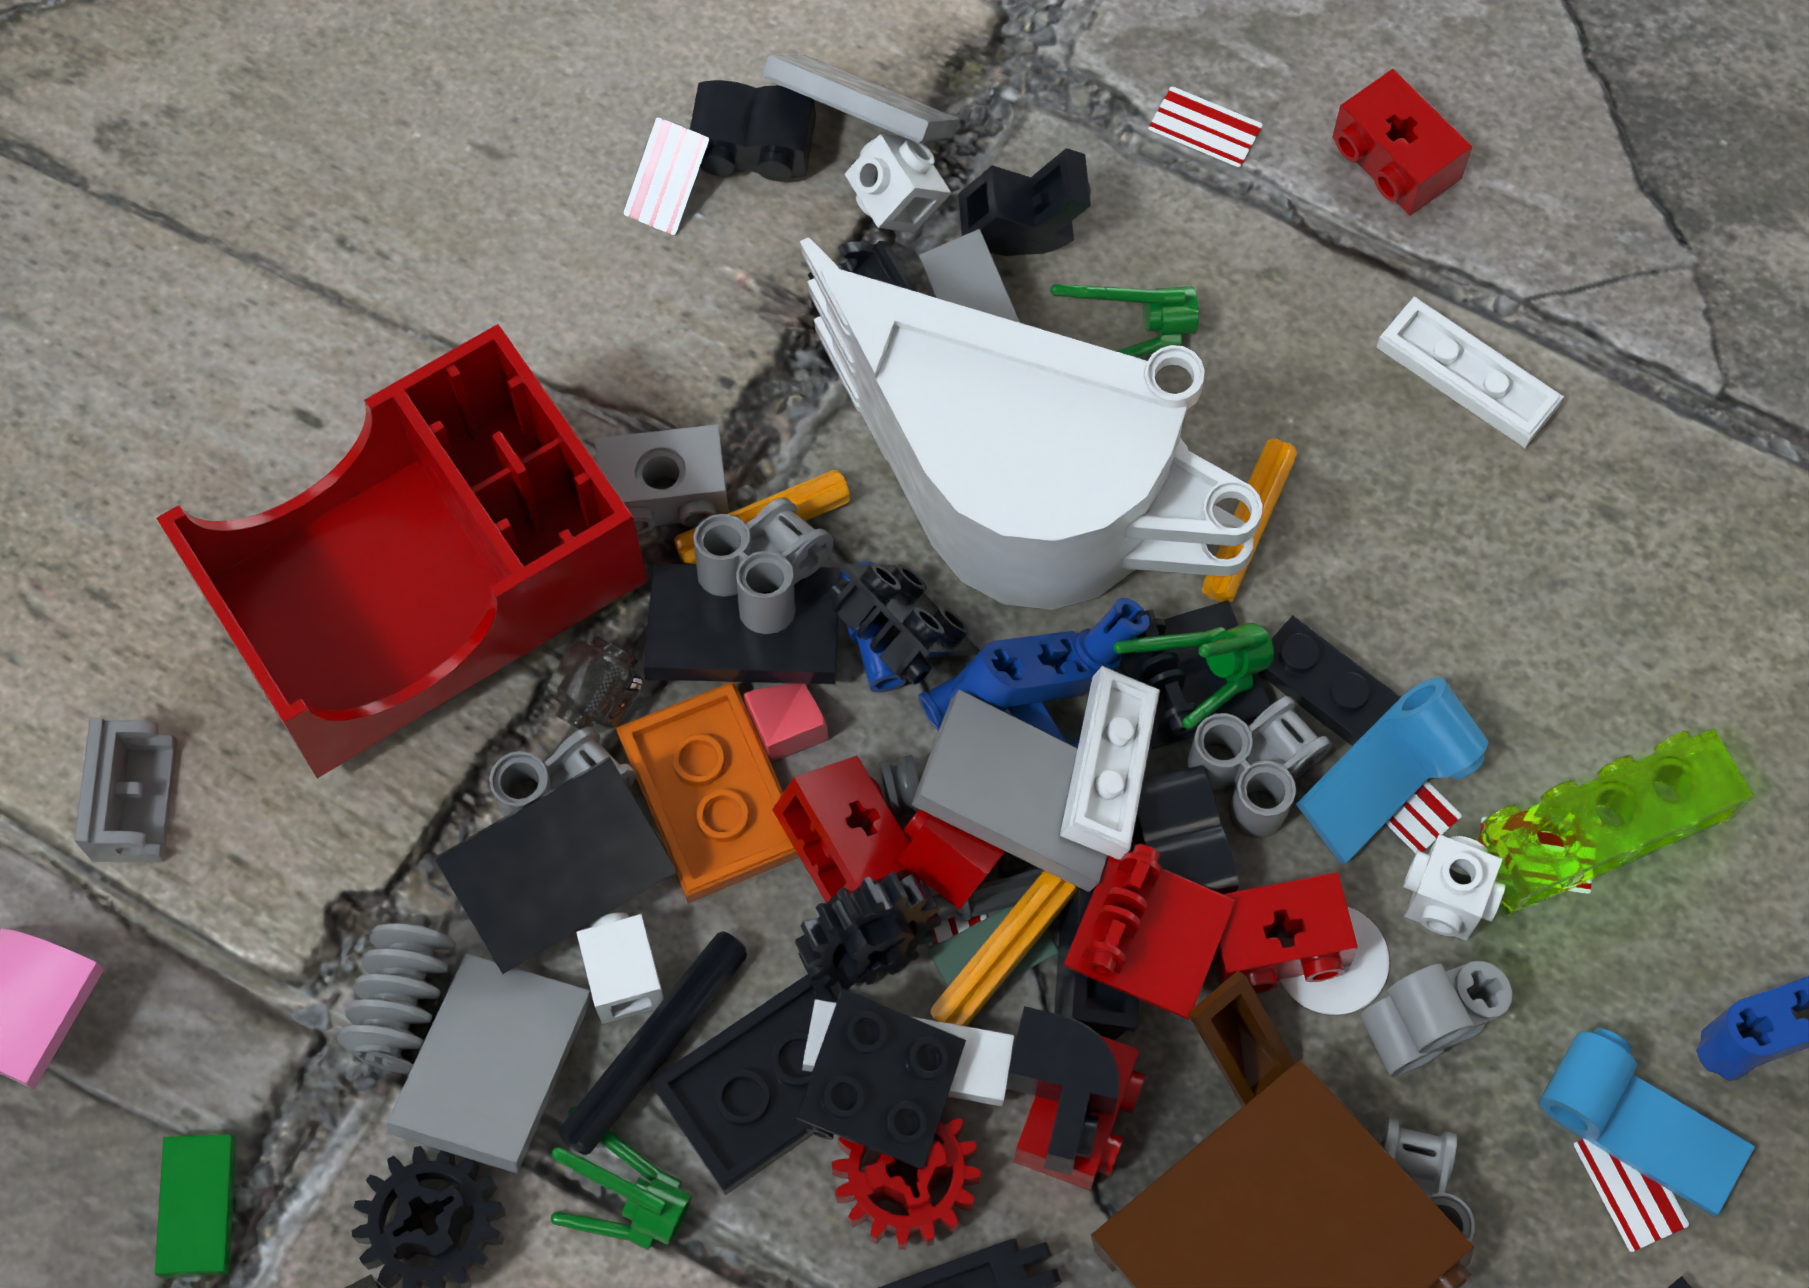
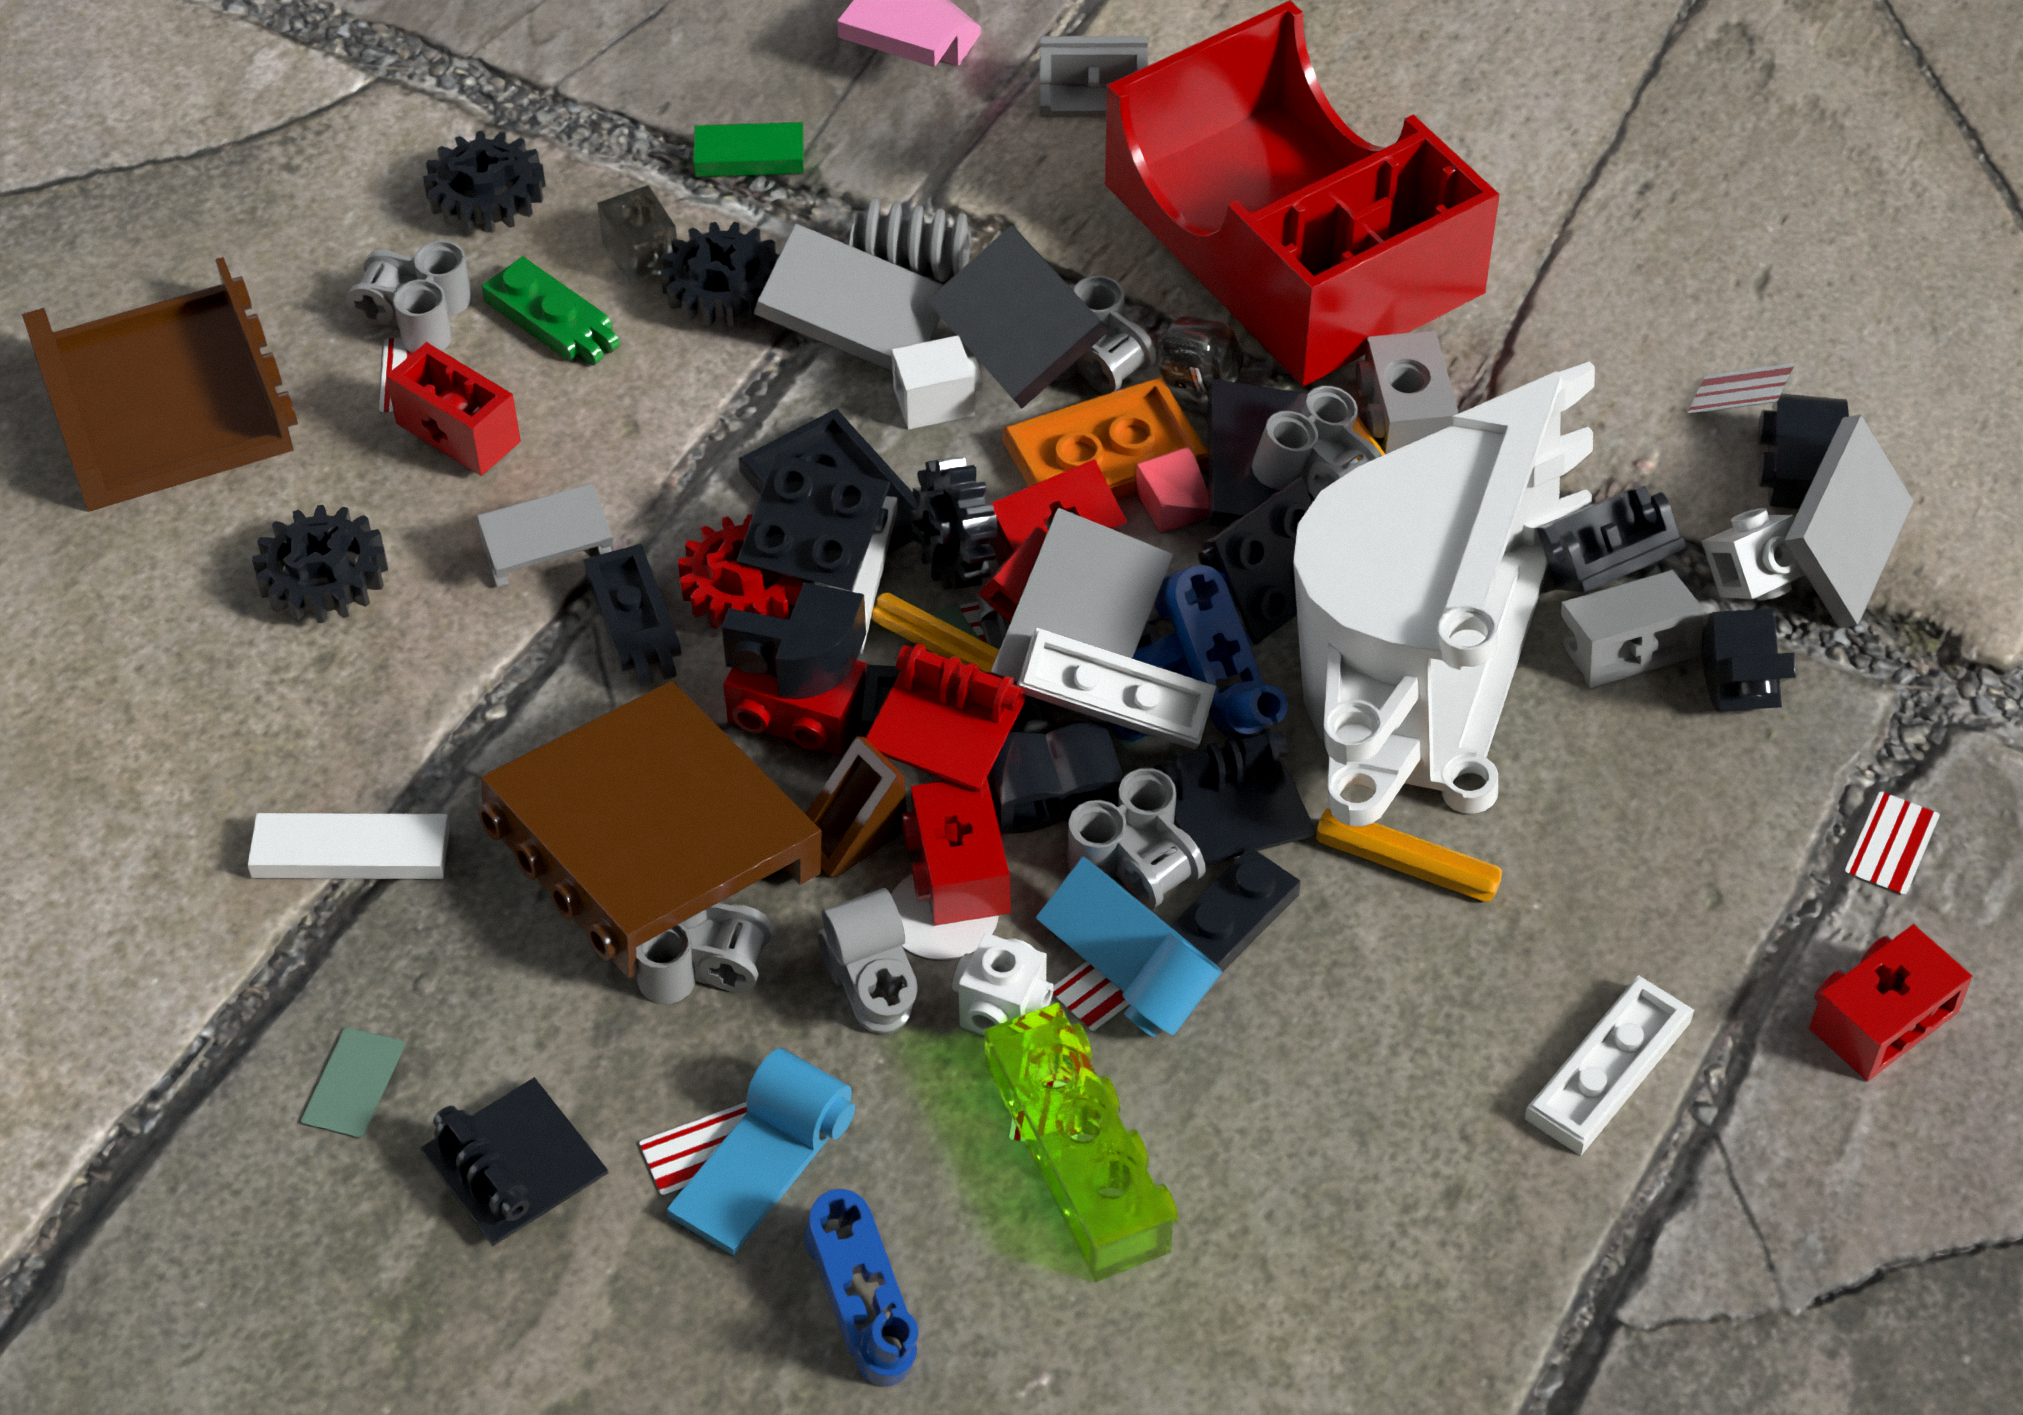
camera: 90 degrees right, 15 degrees down
green plant [550,1106,692,1250] -> none
black axle [559,931,747,1156] -> none
green plant [1050,284,1199,358] -> none
green plant [1113,623,1274,729] -> none

